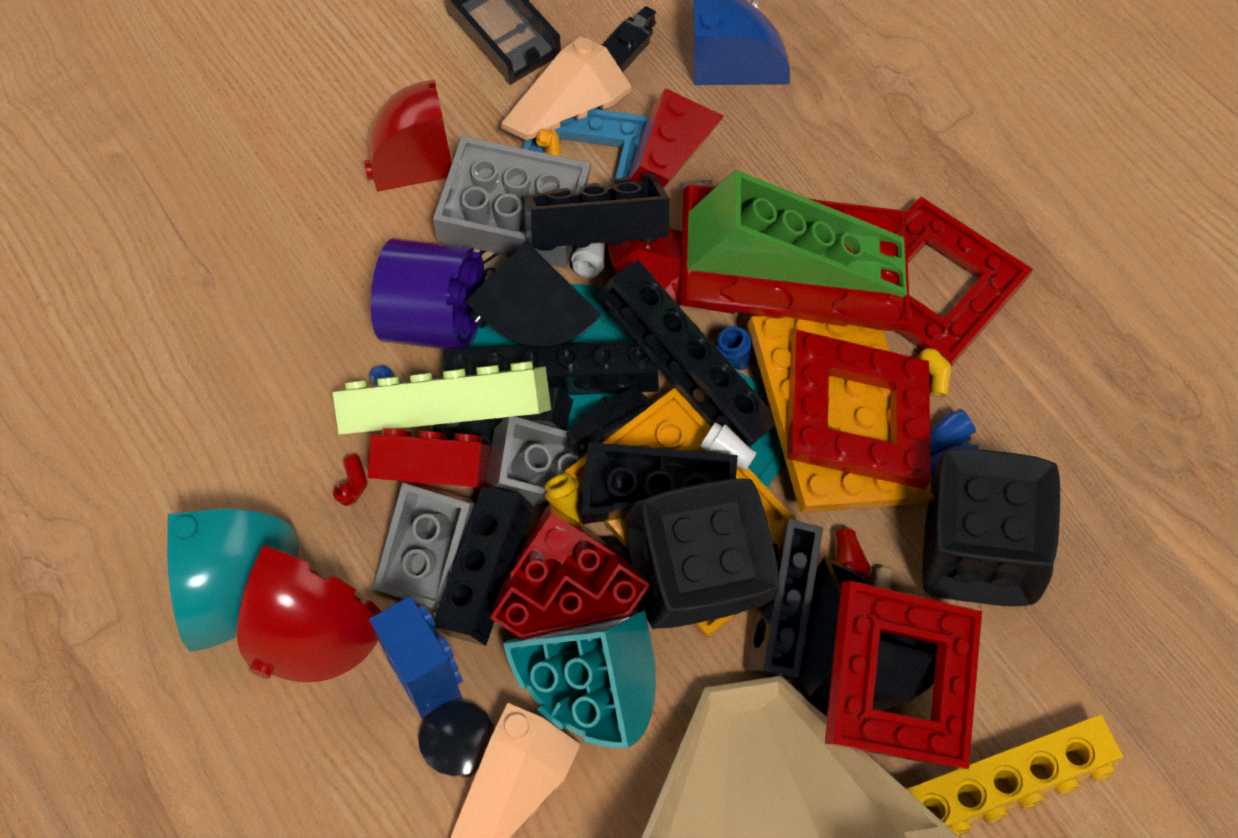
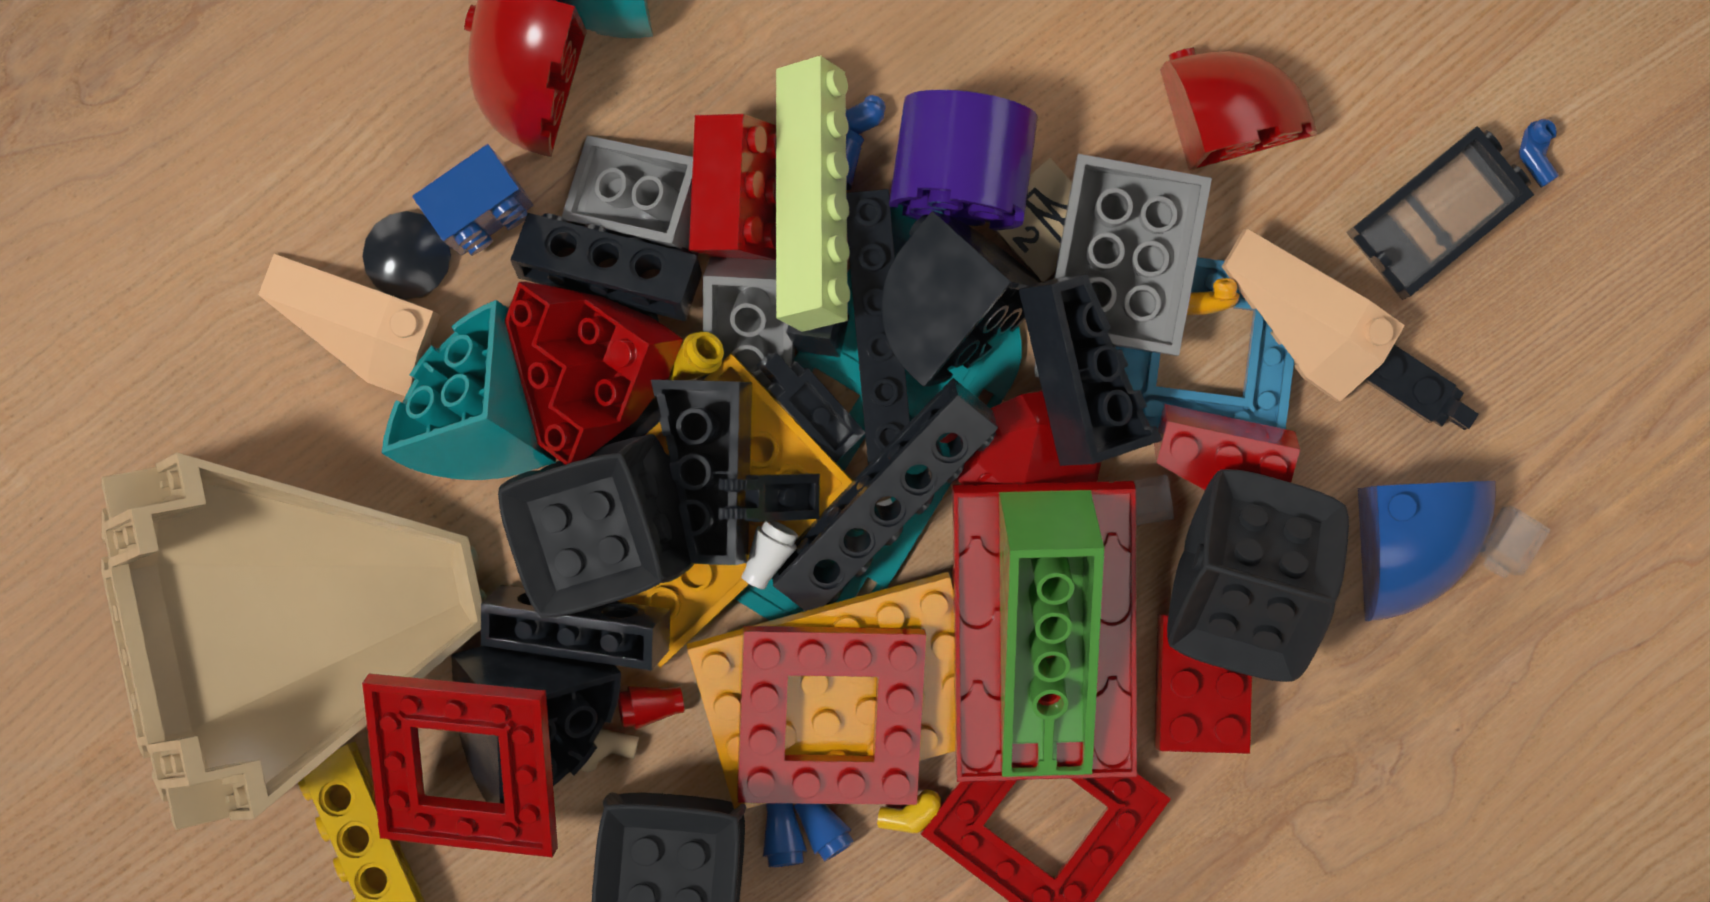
camera: 80 degrees right, 25 degrees up
red arm [333,455,368,506] -> none
blue cone [716,326,751,370] -> none
none -> black hinge [719,473,820,522]
none -> red brick [1154,614,1252,754]
none -> black piece [1167,469,1349,682]

